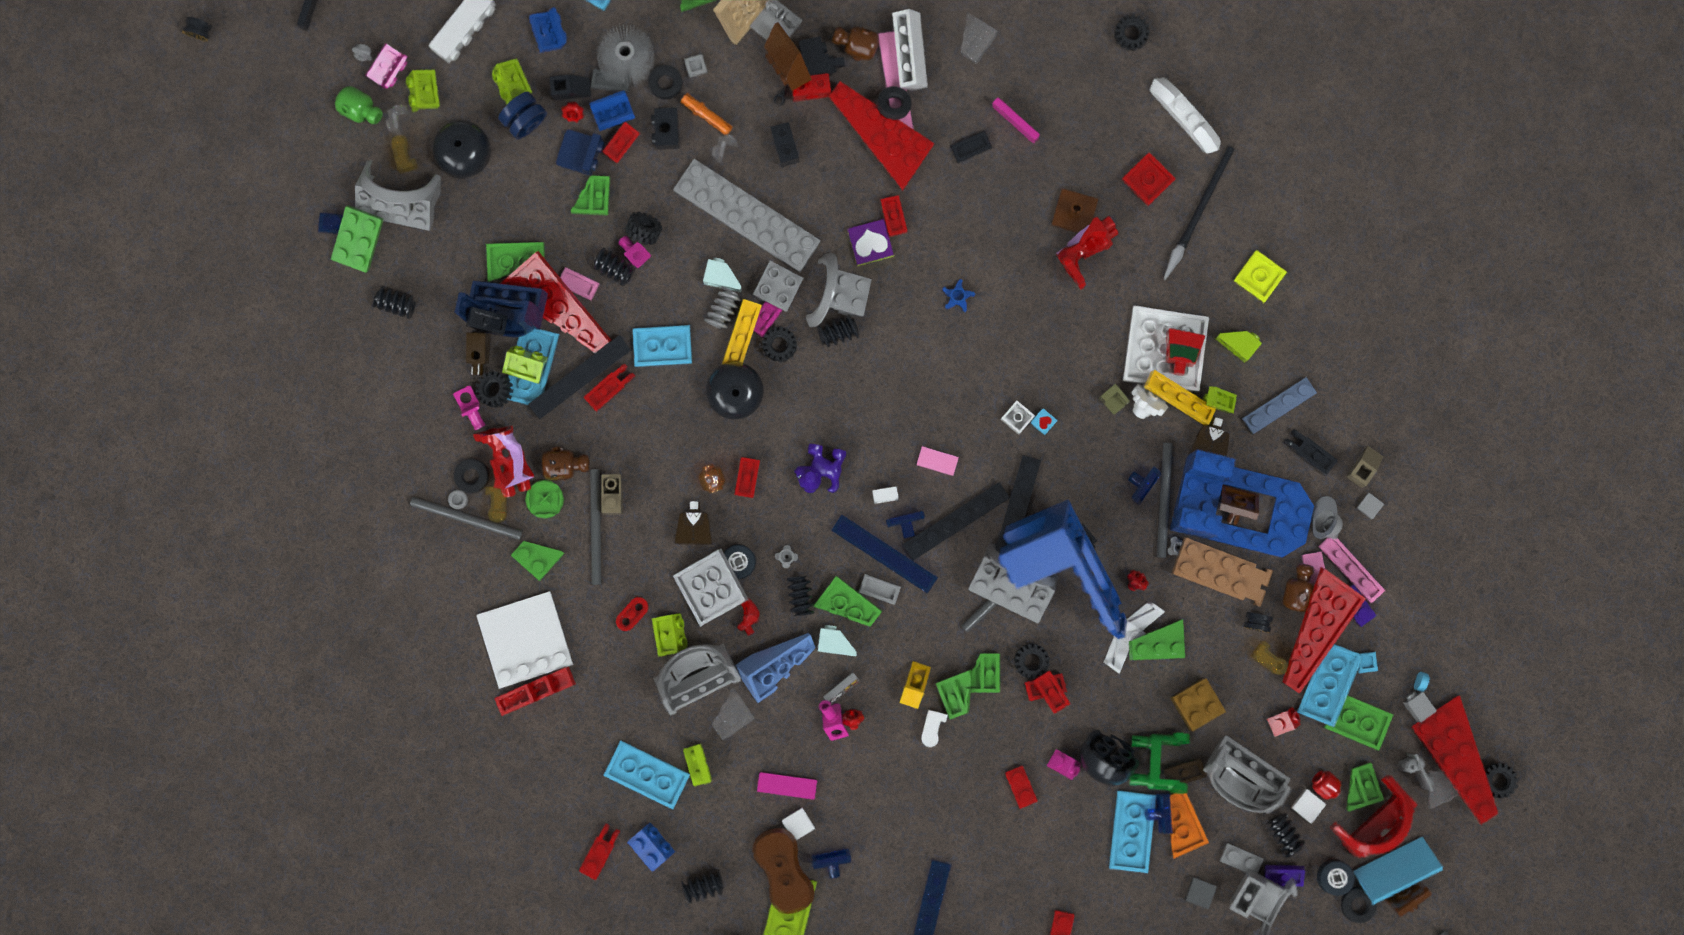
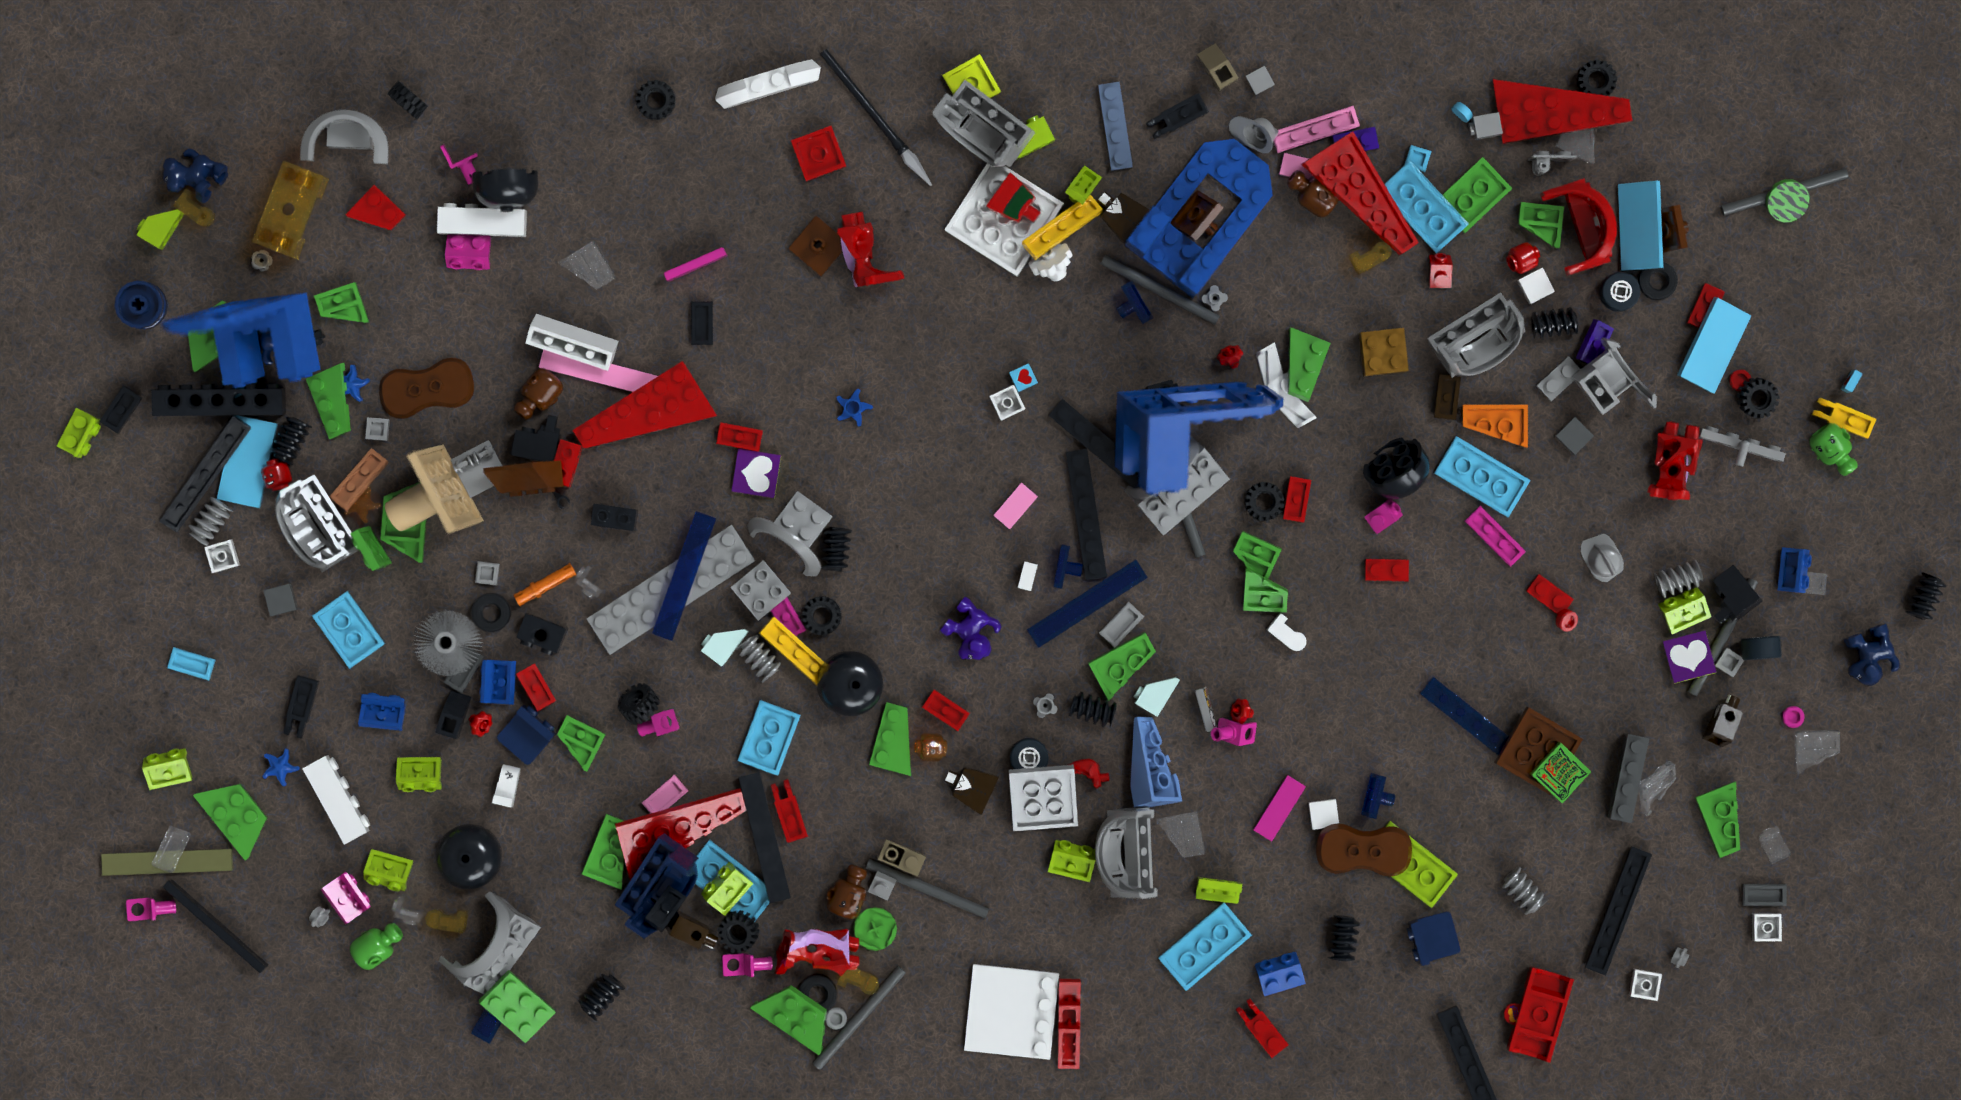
camera: 70 degrees left, 5 degrees up
black wheel [182,17,213,41] -> none
dark blue wheel [498,92,547,140] -> none
bright green wing [511,541,565,581] -> none
black piece [594,247,636,286] -> none
red plate [616,597,649,631] -> none
black tyre [877,86,912,120] -> none
yellow slope [900,661,931,709] -> none
red plate [1033,670,1070,714] -> none
olive panel [1099,384,1130,415] -> none
green connector [1130,733,1190,794] -> none
clear blue tile [1145,794,1172,834] -> none
medium nougat hinge [1171,538,1273,607] -> none
black wheel [1244,612,1273,633] -> none
none -> white leg [492,764,520,807]
none -> clear blue tile [652,511,717,641]
none -> bright green wing [751,985,827,1055]
none -> light grey plate [868,871,897,901]
none -> bright green wing [869,702,911,776]
none -> light grey piece [932,80,1036,167]
none -> dark pink tile [1465,506,1526,567]

